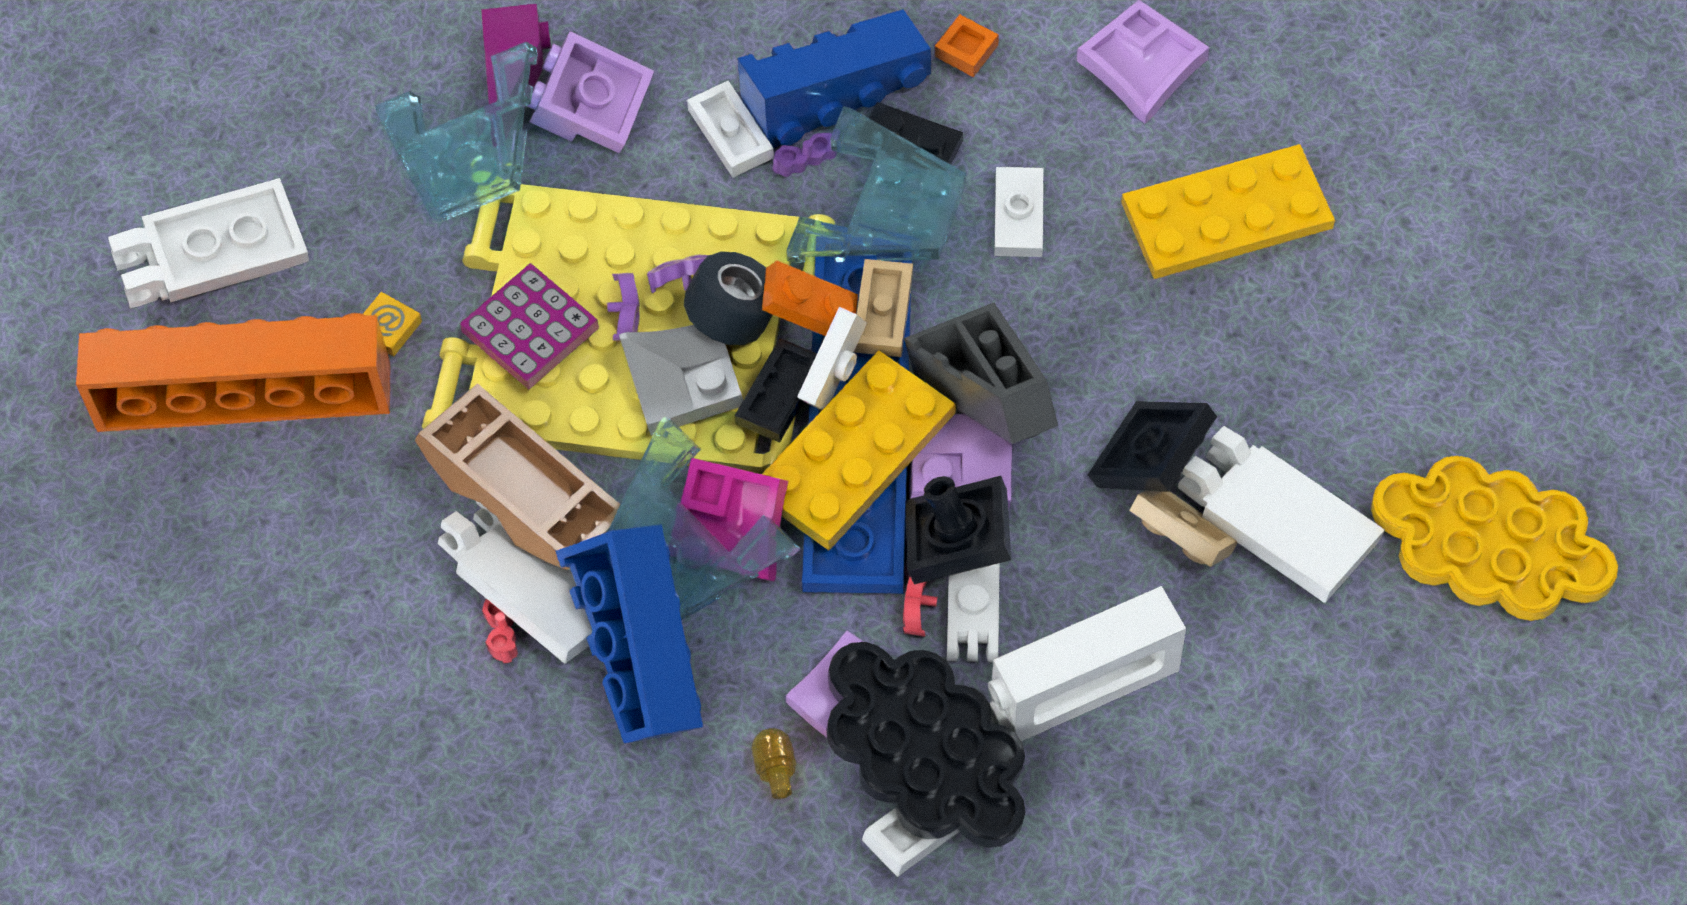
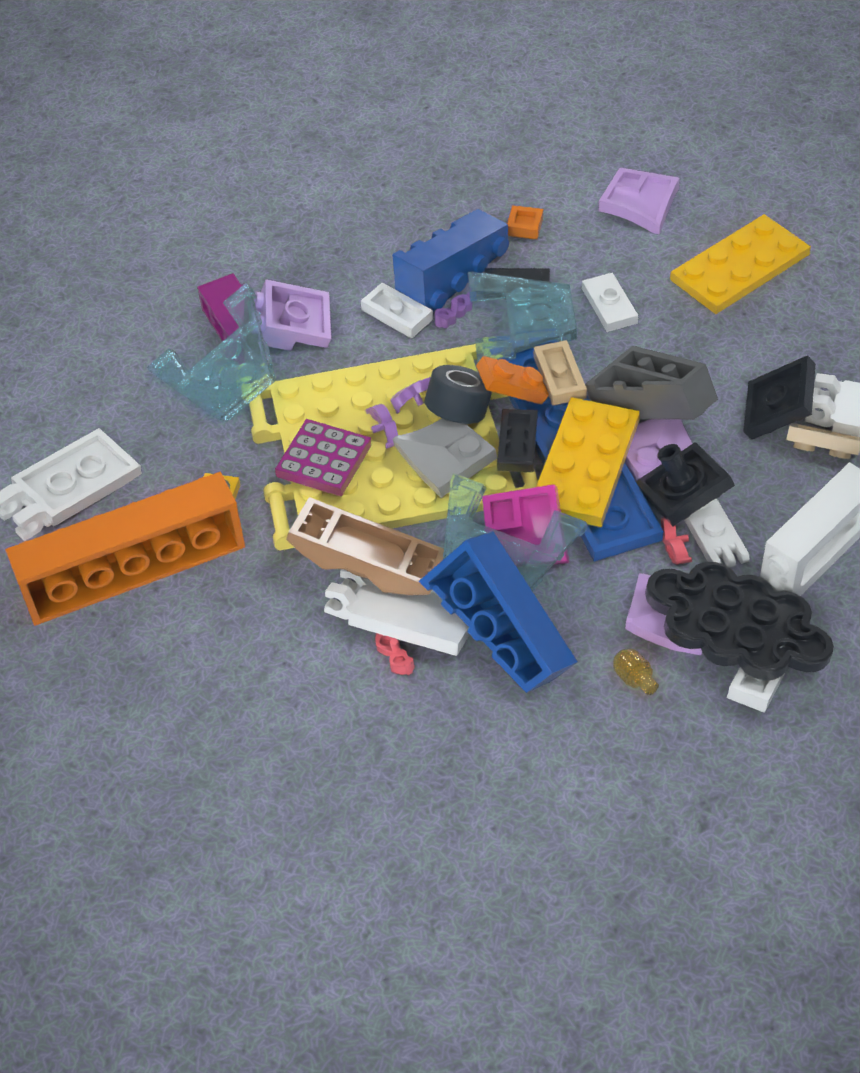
camera: 20 degrees left, 10 degrees down
white plate [797,307,867,410] -> none

